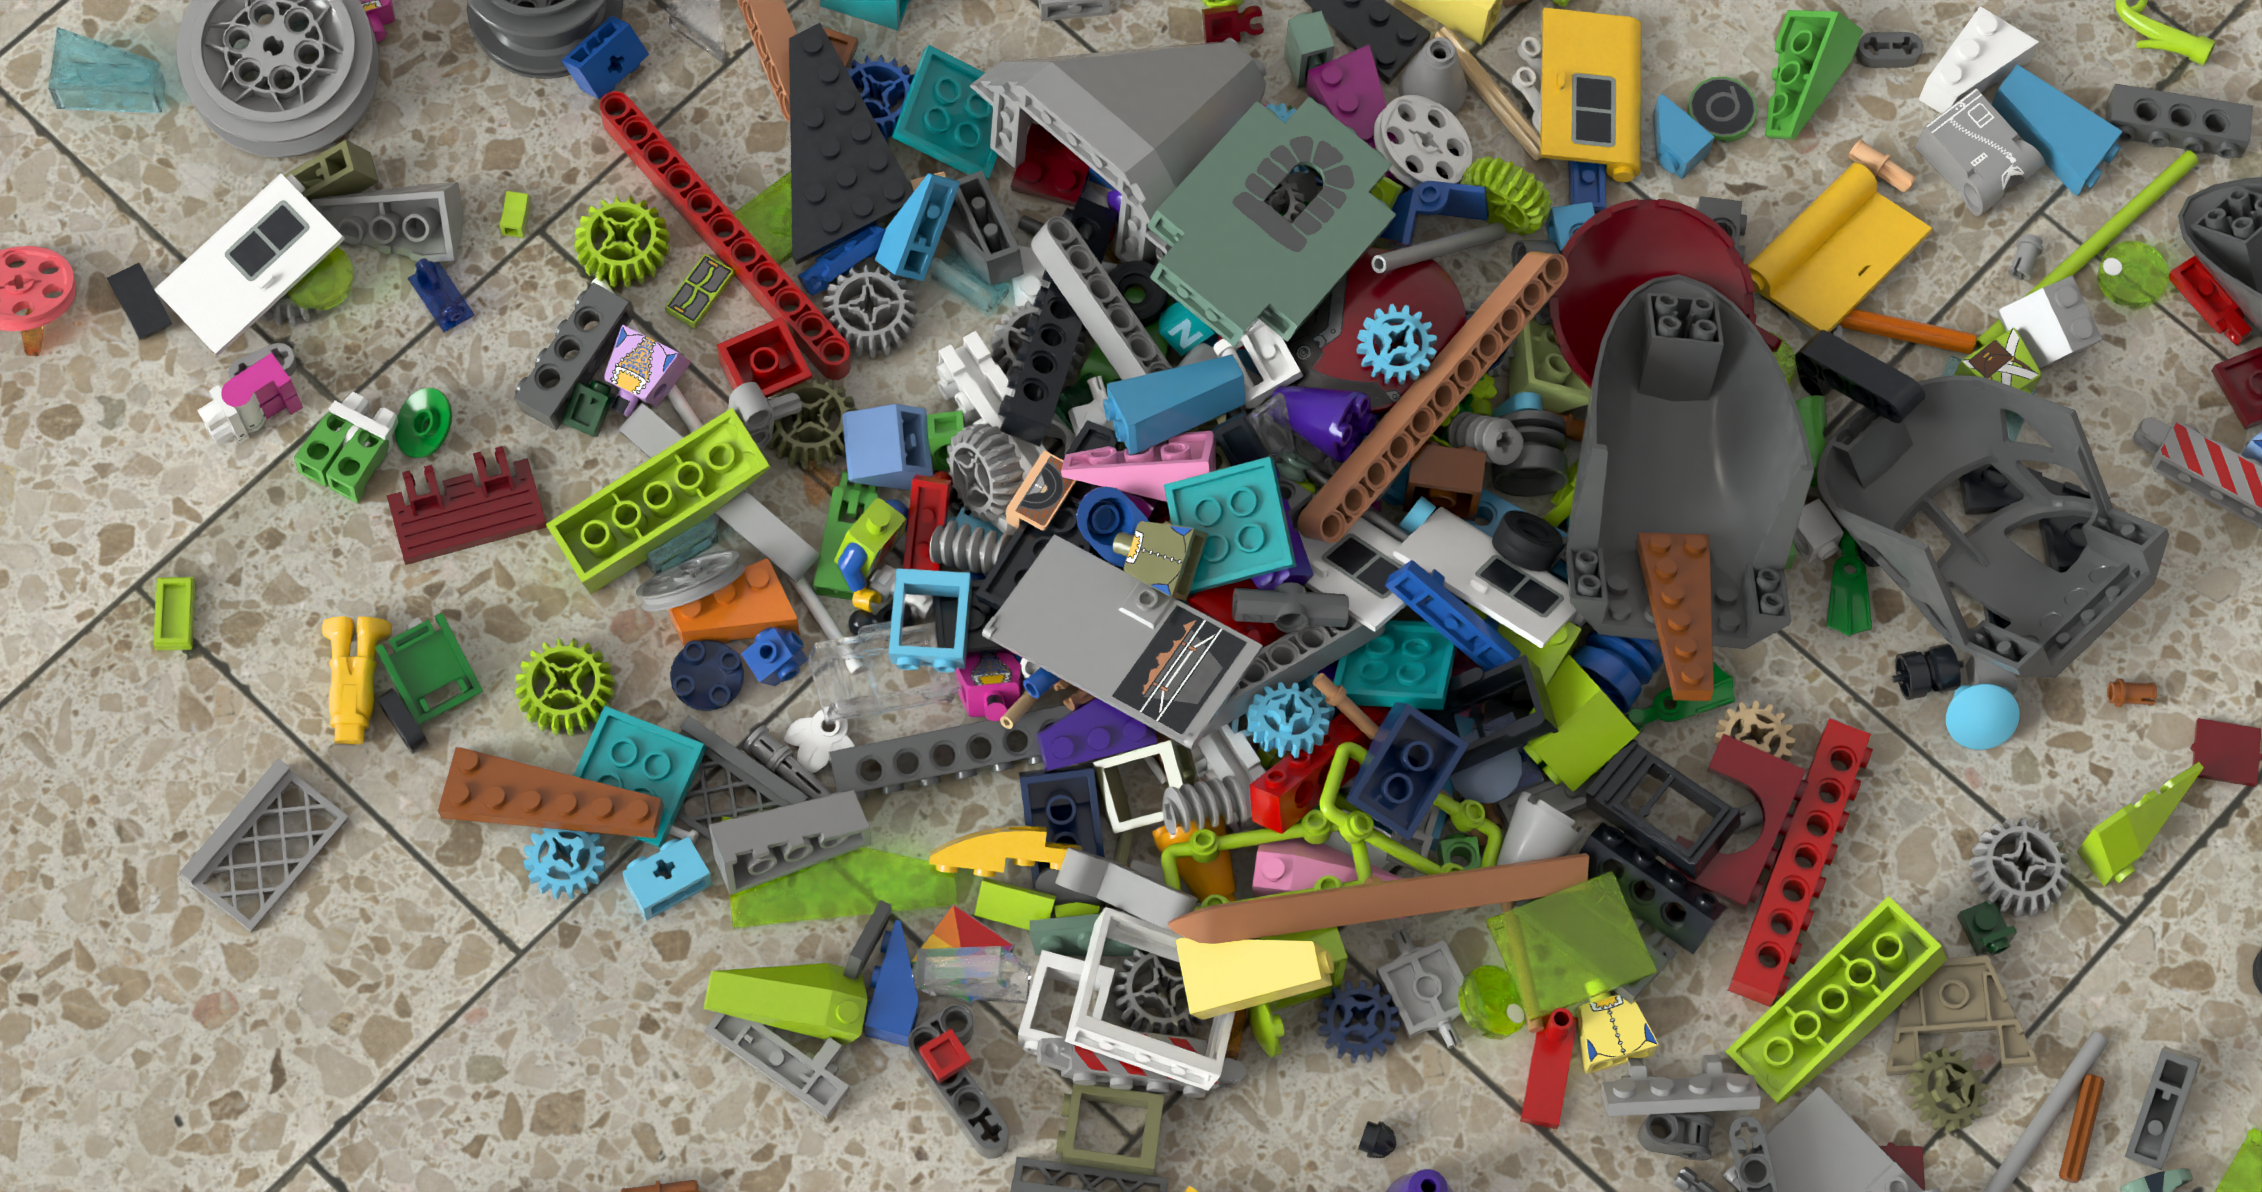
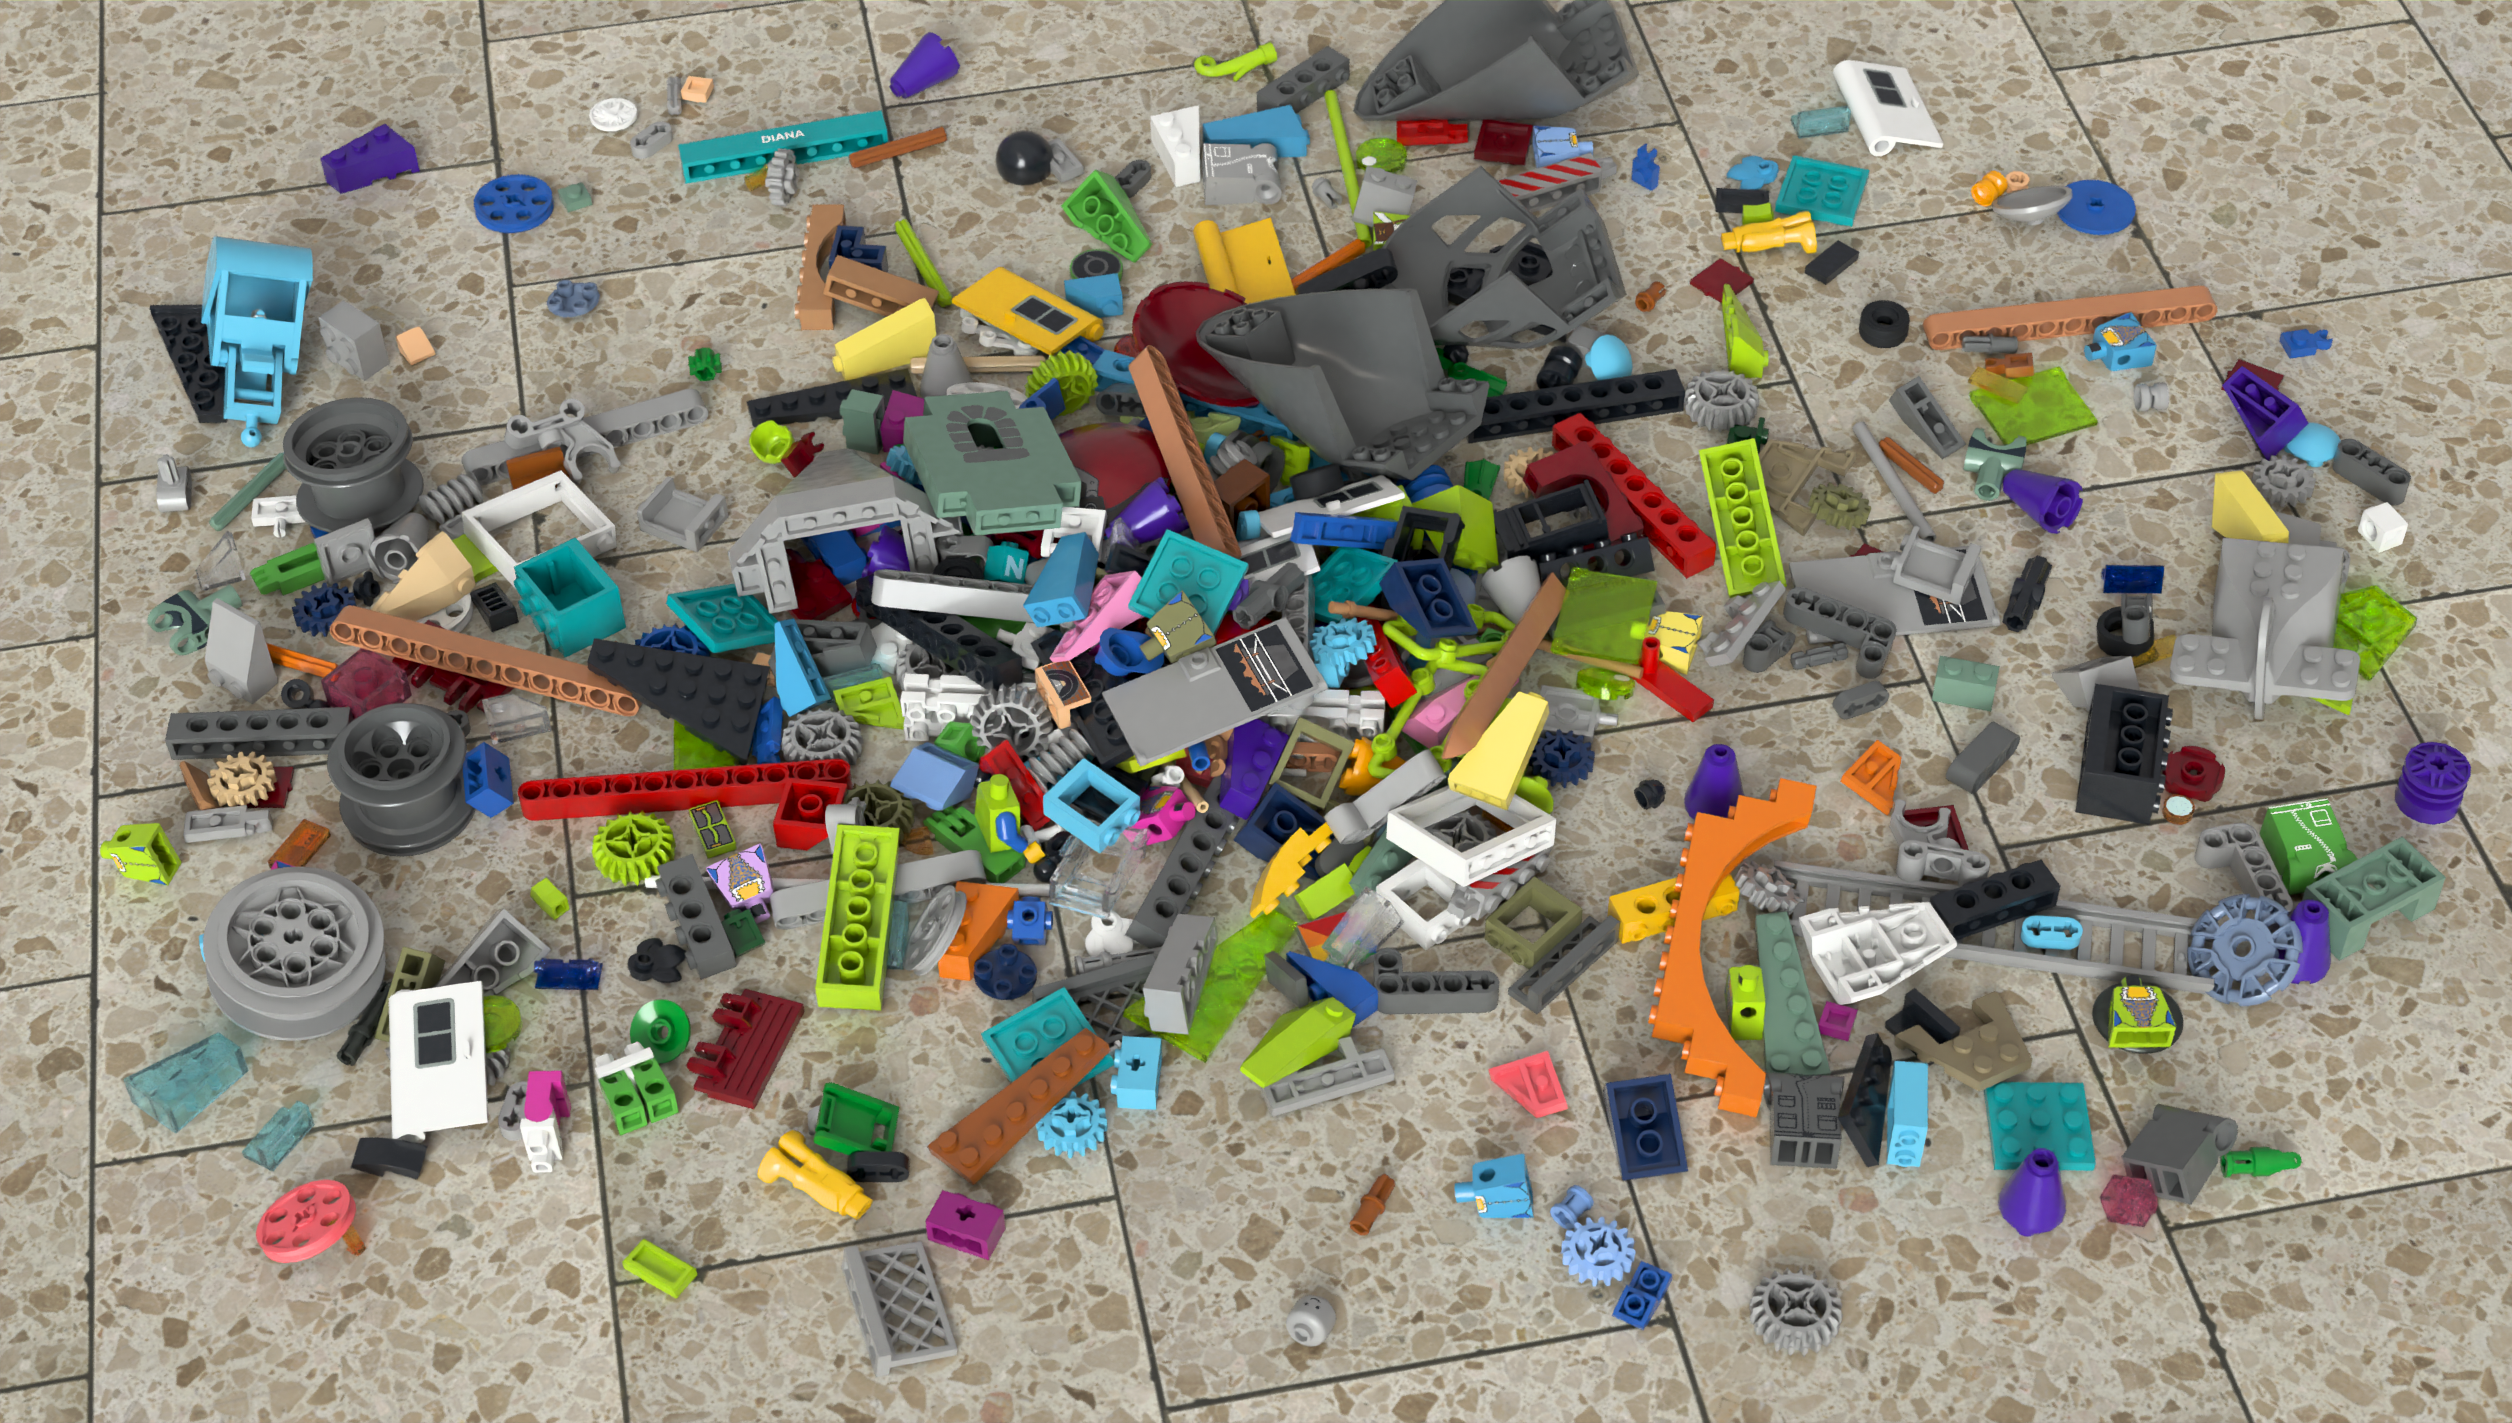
camera: 50 degrees left, 20 degrees down
lime gear [515,637,615,736] -> none
red plate [919,1028,972,1083] -> none
light grey piece [1163,775,1248,835] -> none
medium azure gear [1357,304,1437,385] -> none
light grey piece [1371,222,1506,273] -> none
dark orange wing [1636,532,1714,701] -> none
light nougat axle [1848,139,1916,192] -> none
none -> clear light blue panel [242,1101,314,1172]
none -> pearl dark grey pin [337,982,391,1066]
none -> black plate [627,938,687,983]
none -> lime wing [833,676,905,730]
none -> magenta brick [925,1190,1005,1260]
none -> black brick [1466,369,1685,444]

